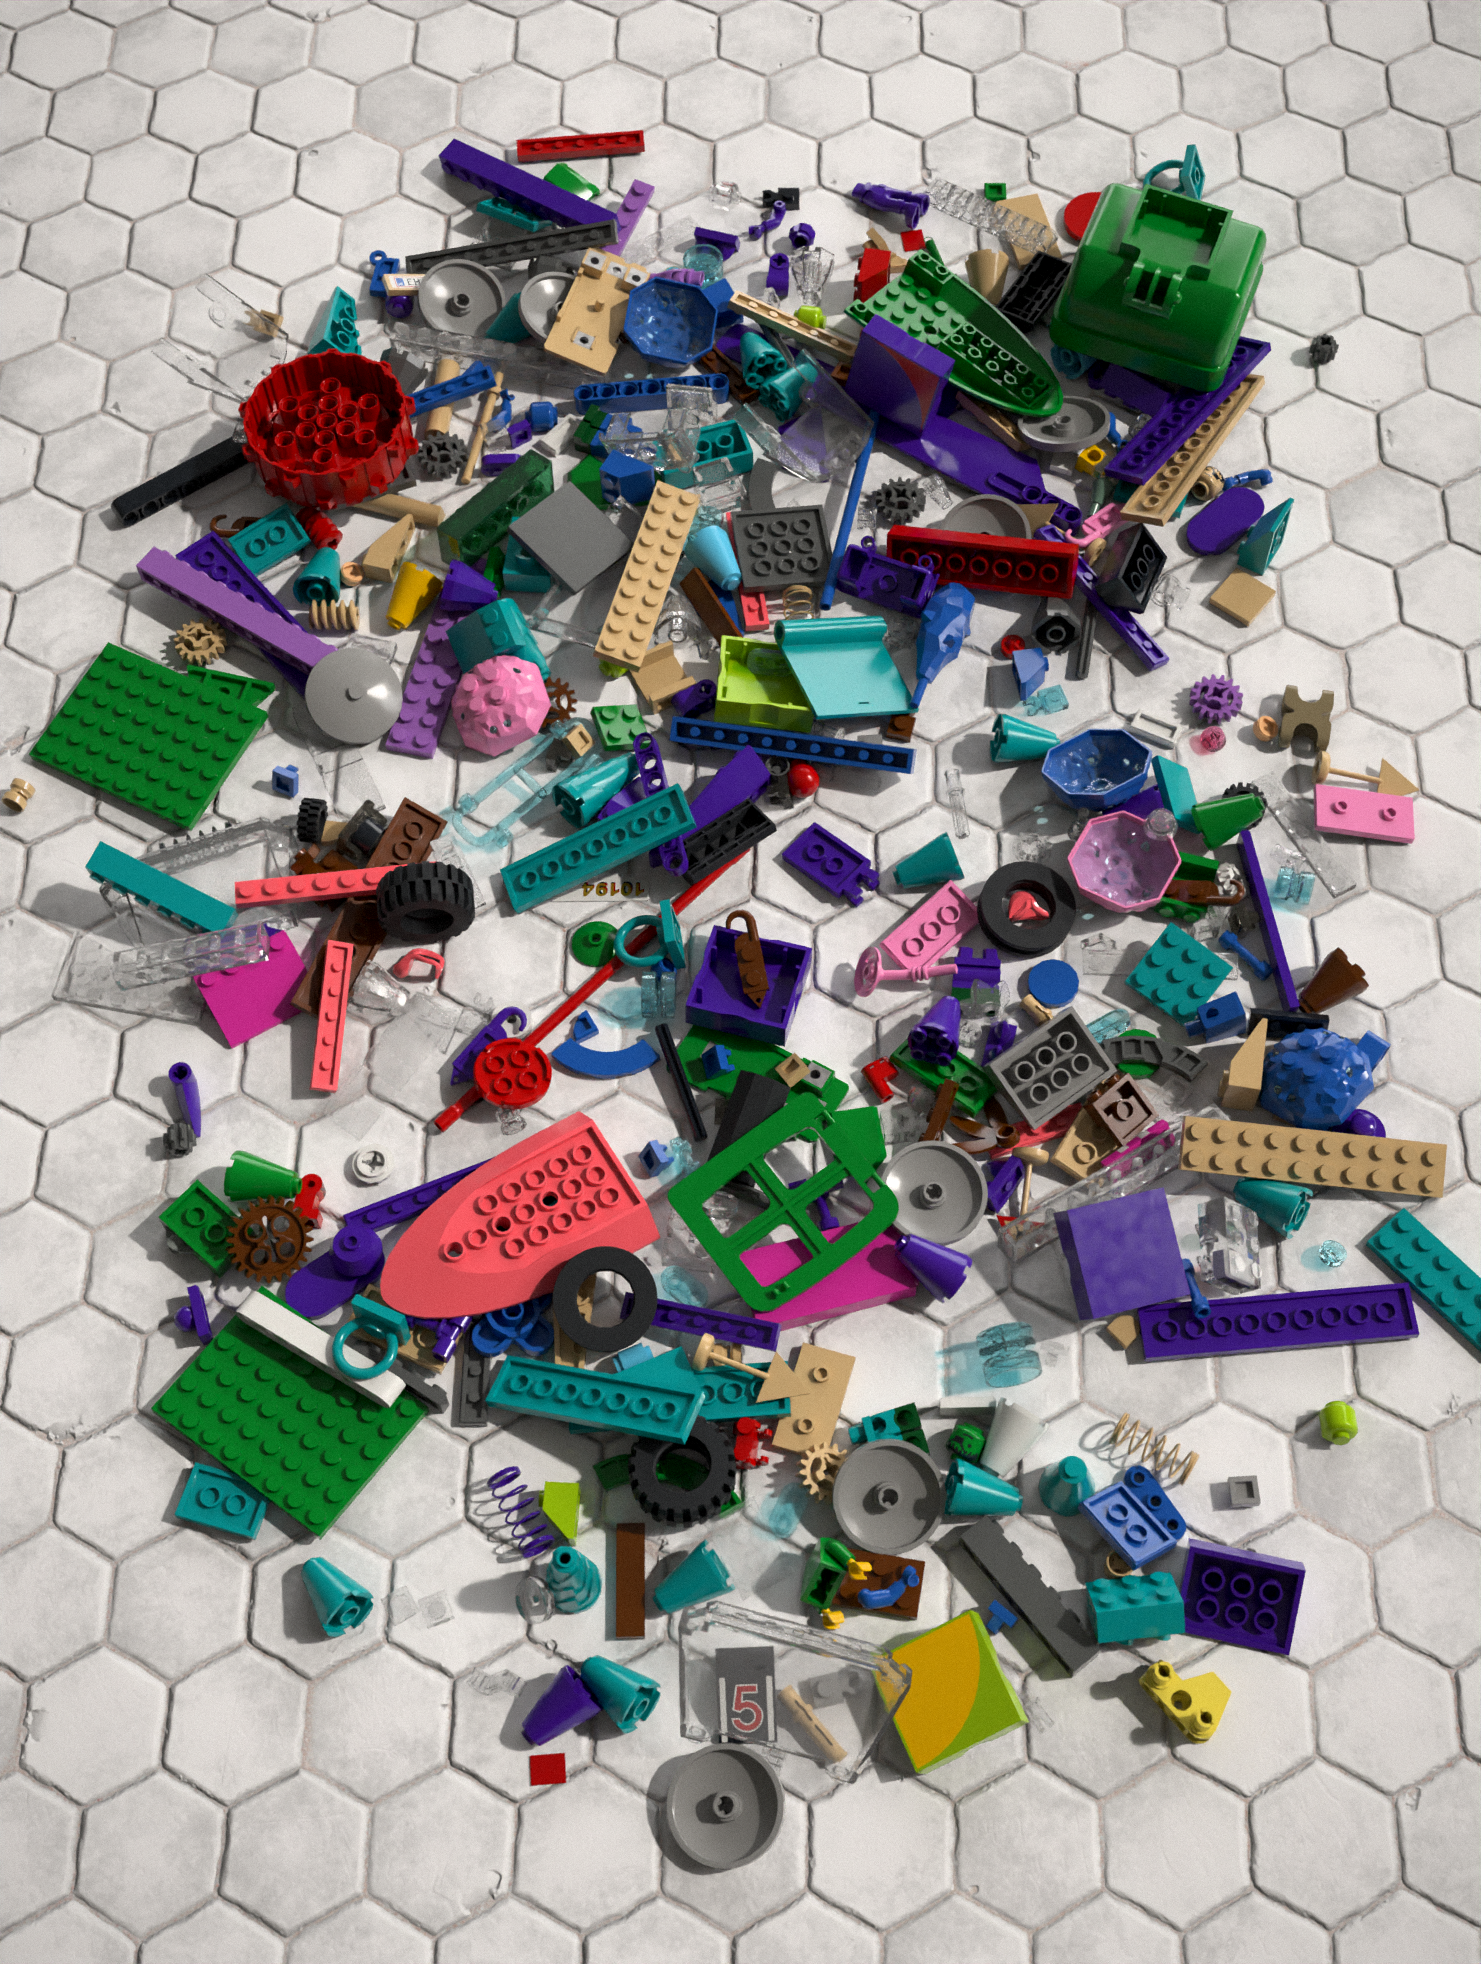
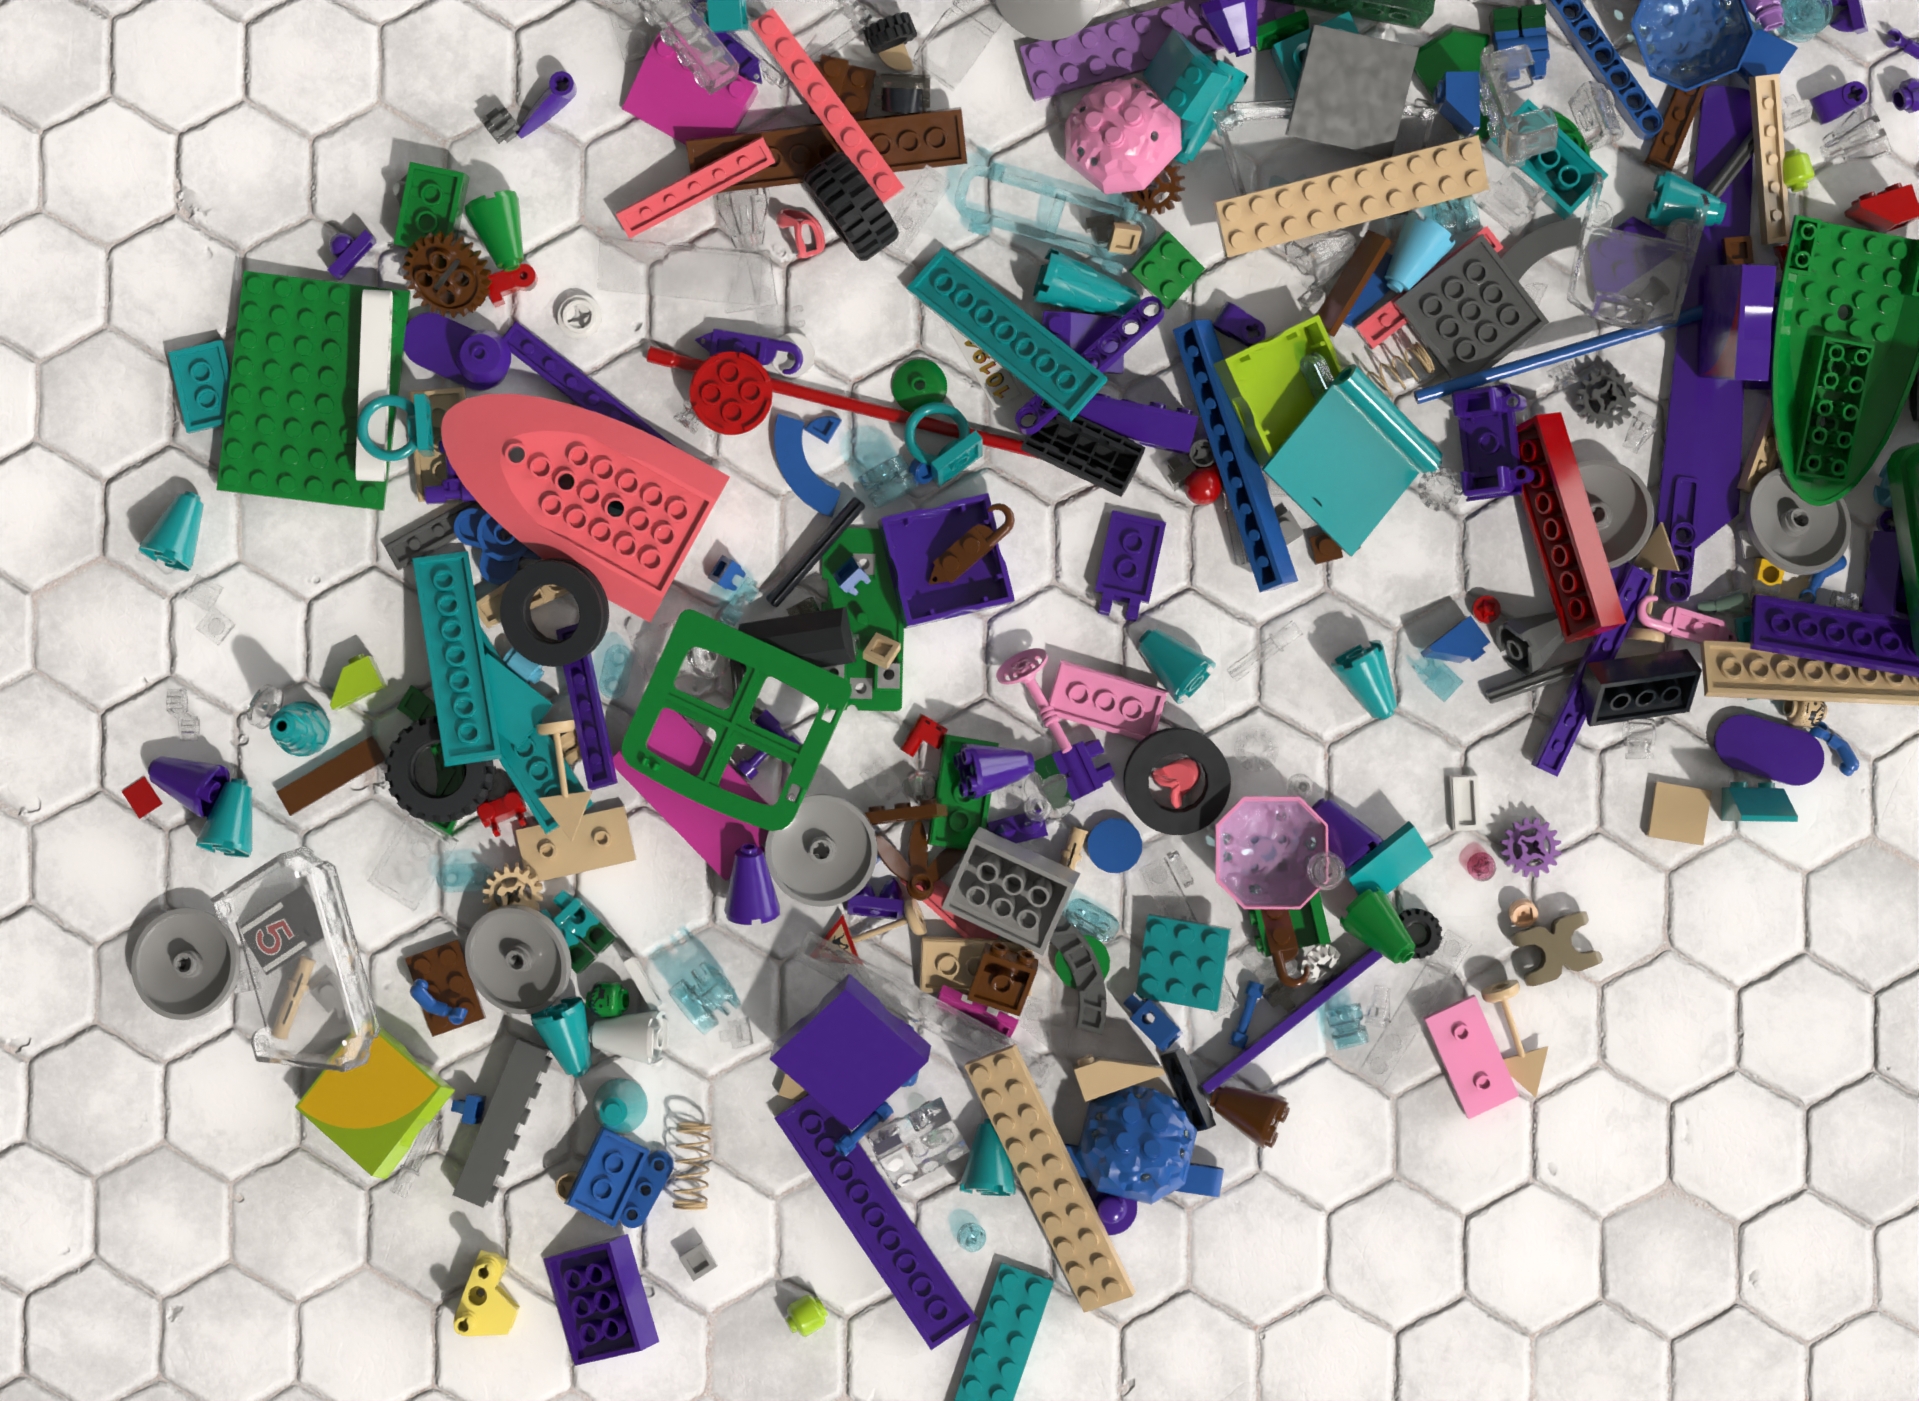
camera: 60 degrees right, 25 degrees up
reddish brown plate [290,843,321,874] -> none
dark grey plate [352,1339,450,1414] -> none
dark purple piece [487,1466,555,1558] -> none
tan panel [629,640,696,715] -> none
teal cone [652,1540,735,1614] -> none
teal cone [740,332,787,389] -> none
green torso [800,1537,872,1630] -> none
green tile [826,1106,887,1184] -> none
blue piece [909,582,975,709] -> none
clear light blue rock [1041,729,1152,812] -> none
teal piece [1085,1572,1185,1645] -> none

